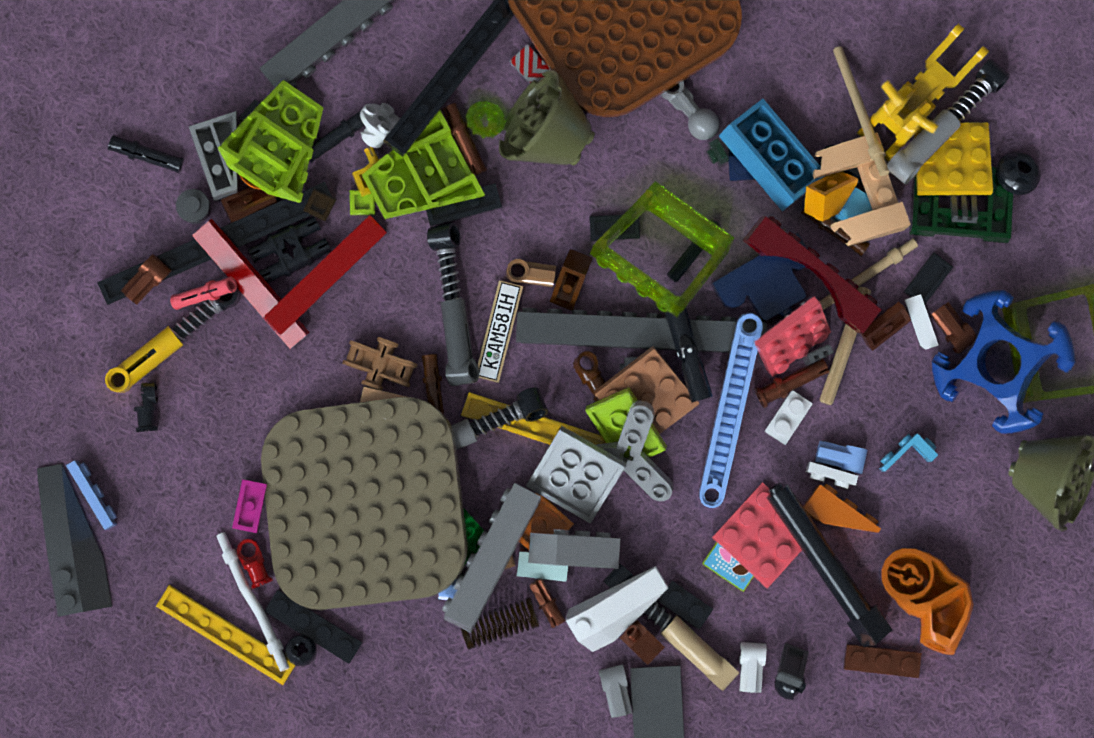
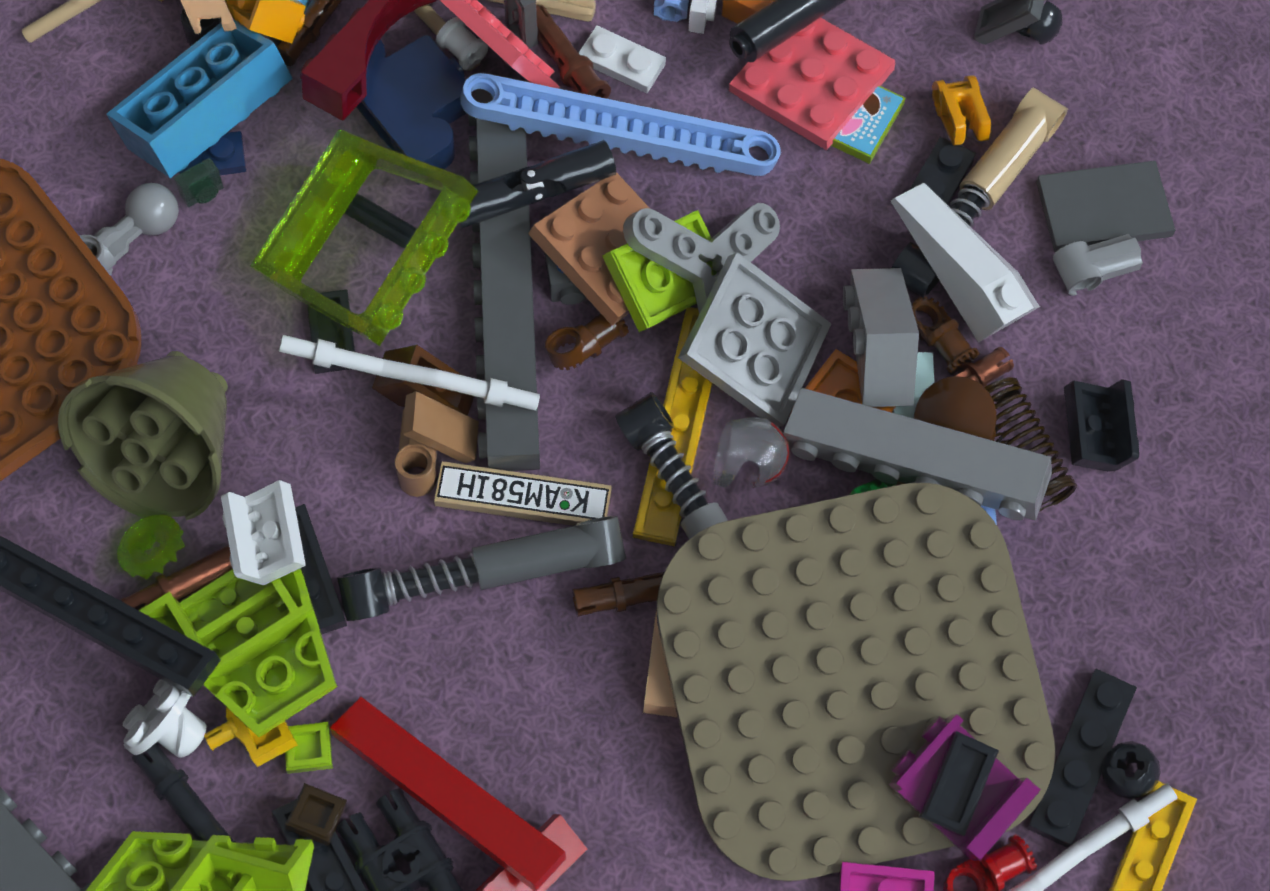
camera: 95 degrees left, 20 degrees down
medium nougat axle [342,337,418,391] -> none
tile [509,44,550,84] -> none
copper brick [620,620,665,665] -> none
white piece [739,642,766,693] -> none
none -> white bracket [221,480,306,585]
none -> white bar [279,335,540,411]
none -> medium nougat tile [402,391,479,463]
none -> clear helmet [713,416,790,488]
none -> magenta panel [888,714,1041,860]
none -> reddish brown connector [911,296,980,374]
none -> reddish brown dish [914,376,997,441]
none -> black tile [919,731,999,836]
none -> light orange piece [932,75,991,146]
none -> black bracket [1064,379,1139,471]

